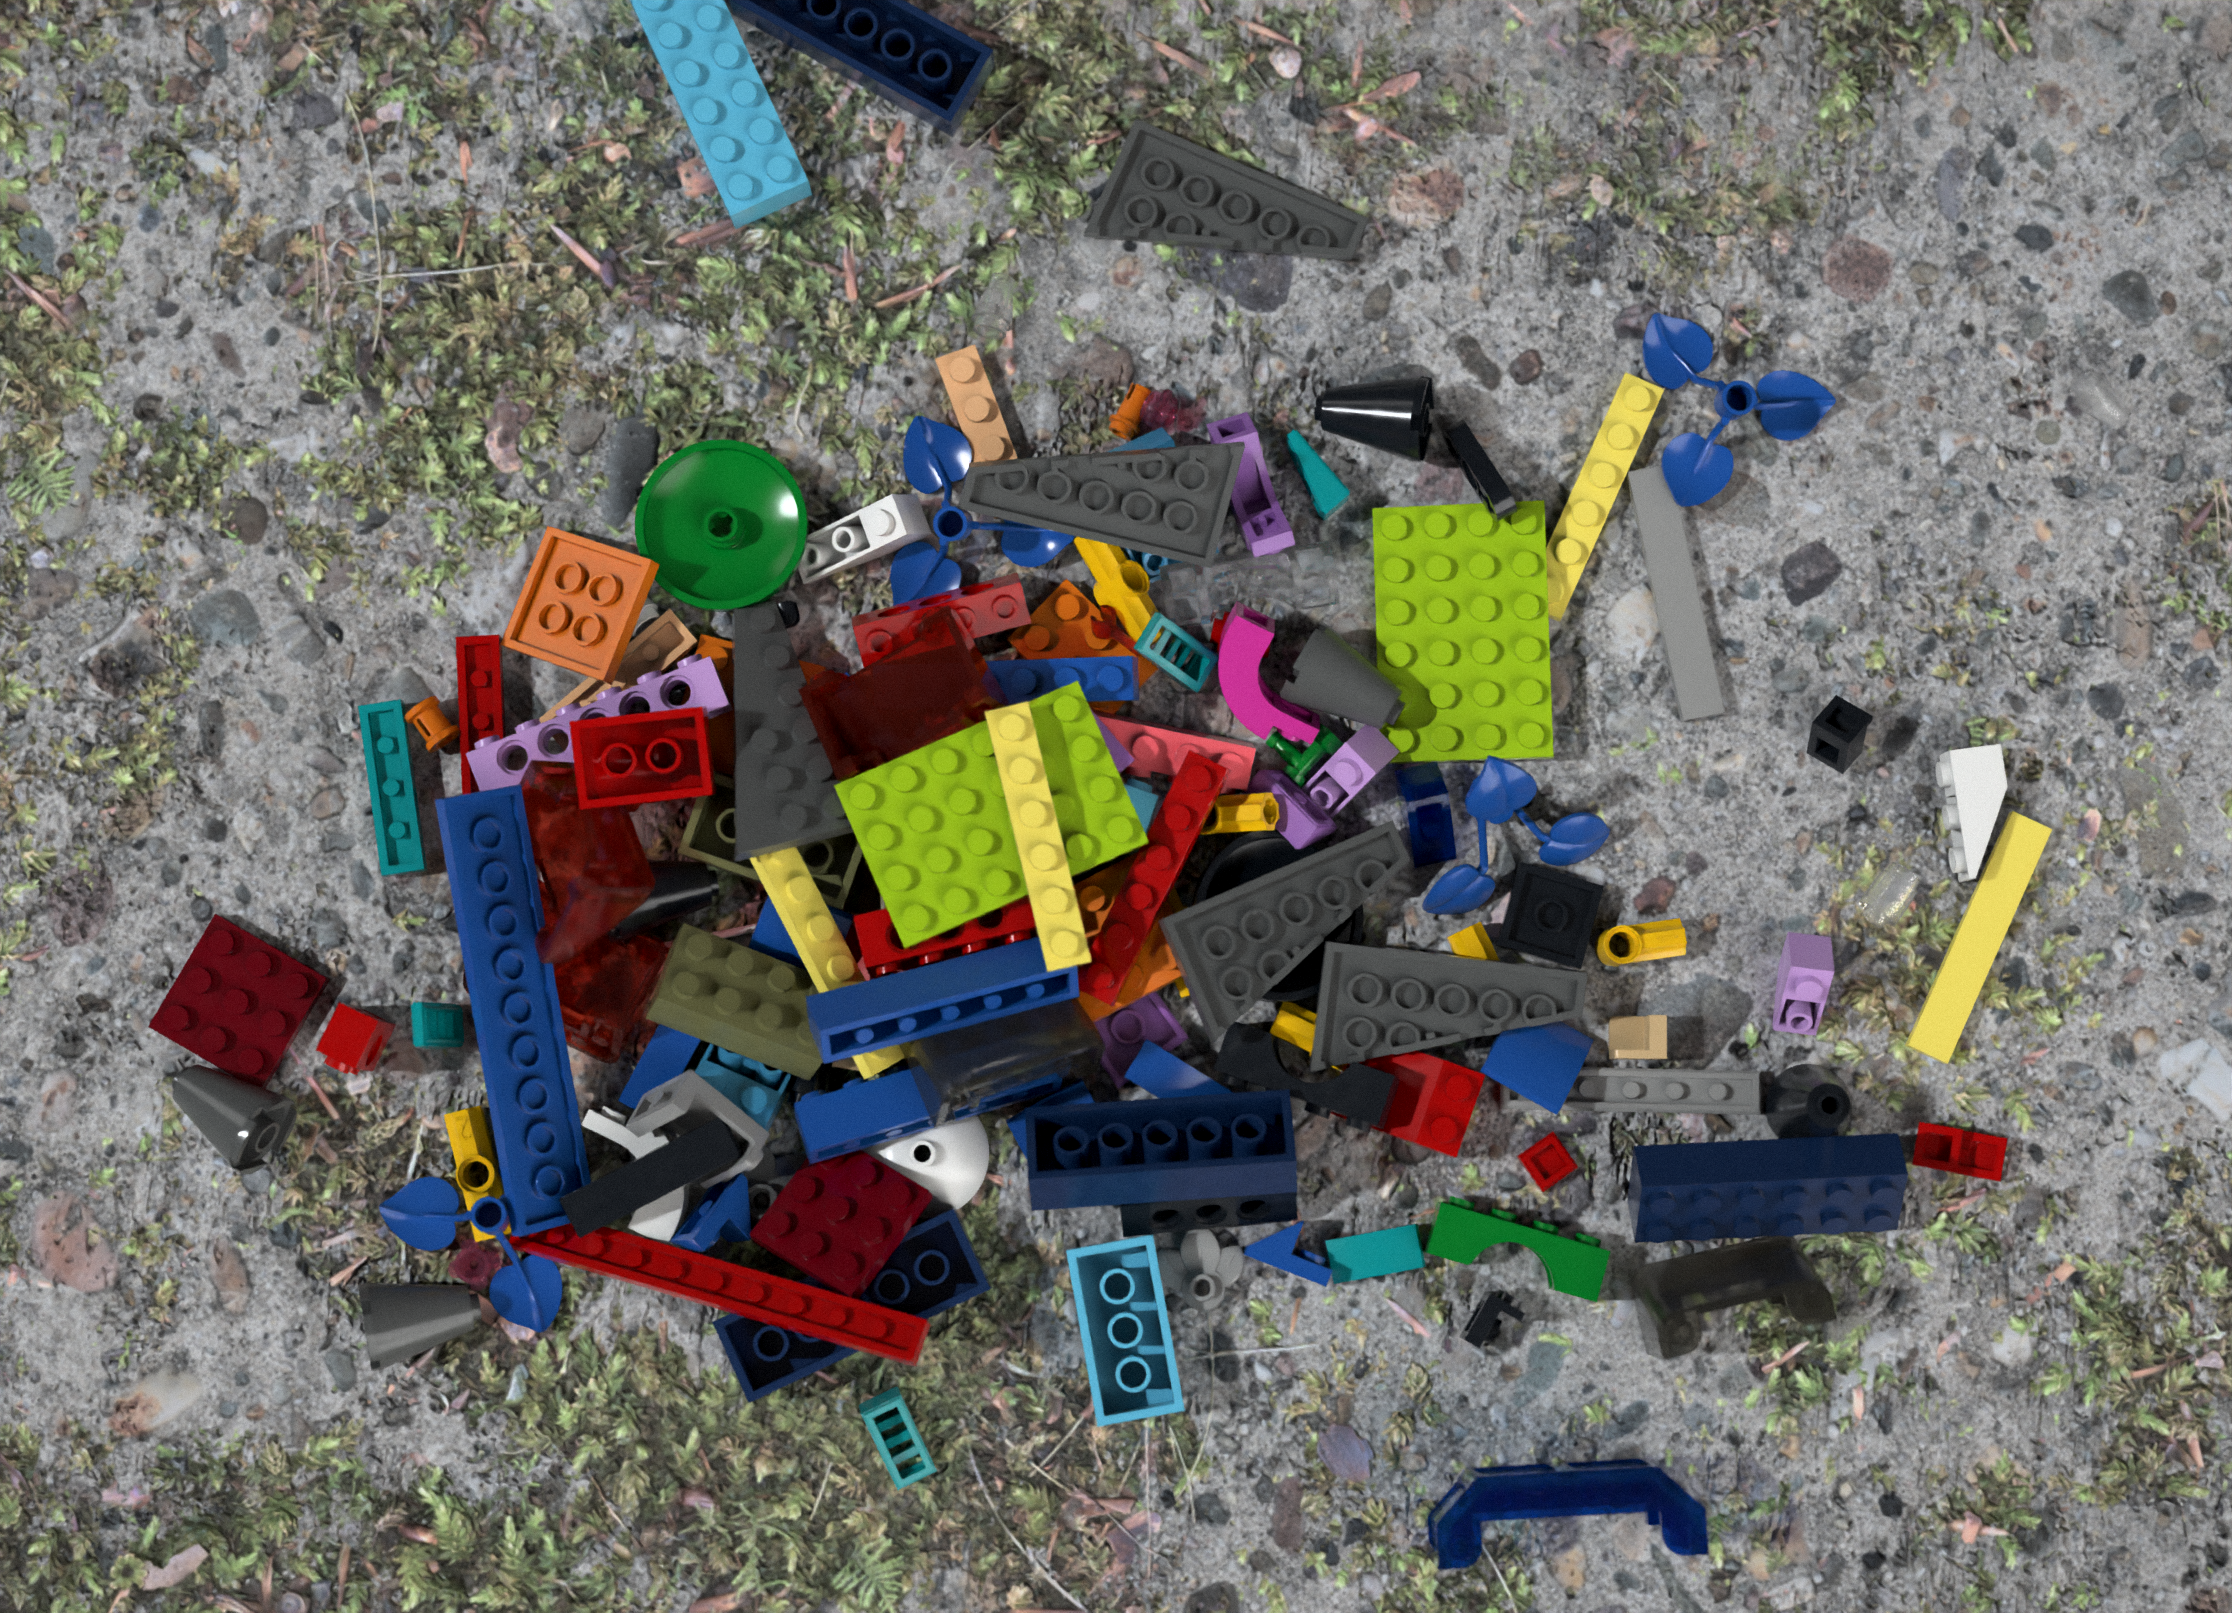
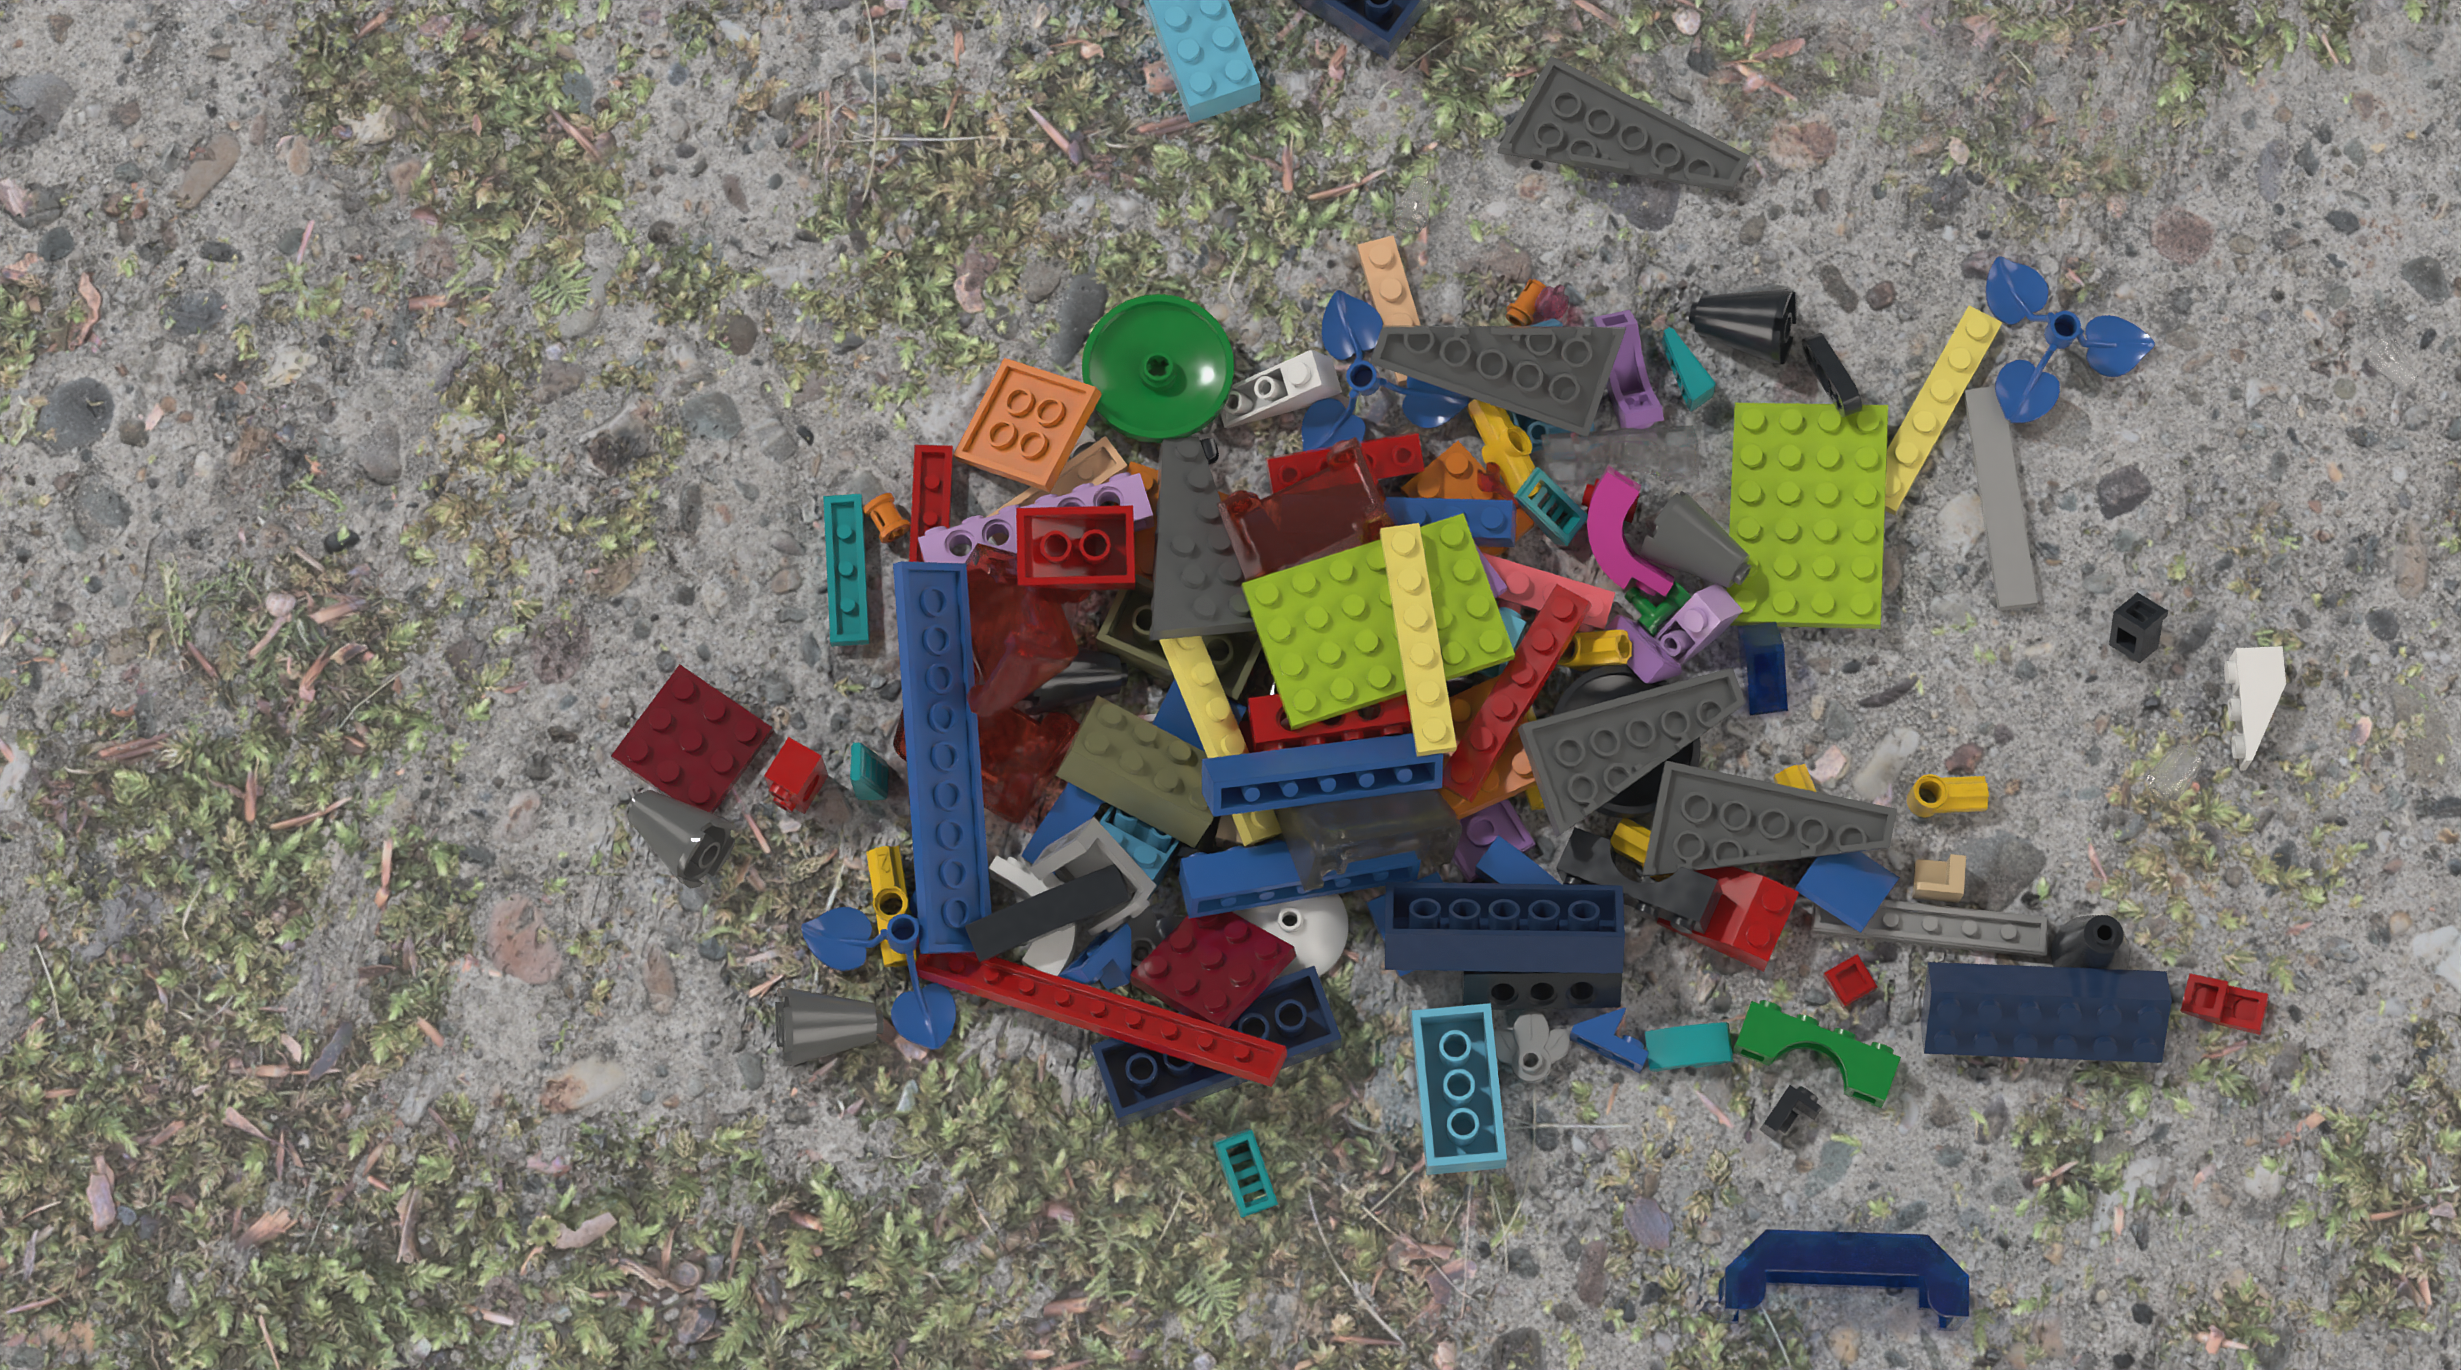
camera: 10 degrees right, 10 degrees down
clear pink plate [448,1239,500,1291] -> none
blue plant [1422,755,1611,915] -> none
black plate [1496,862,1604,970] -> none
clear smoke windscreen [1631,1236,1837,1360] -> none
lavender slope [1772,932,1835,1036] -> none
light yellow tile [1905,811,2052,1064] -> none

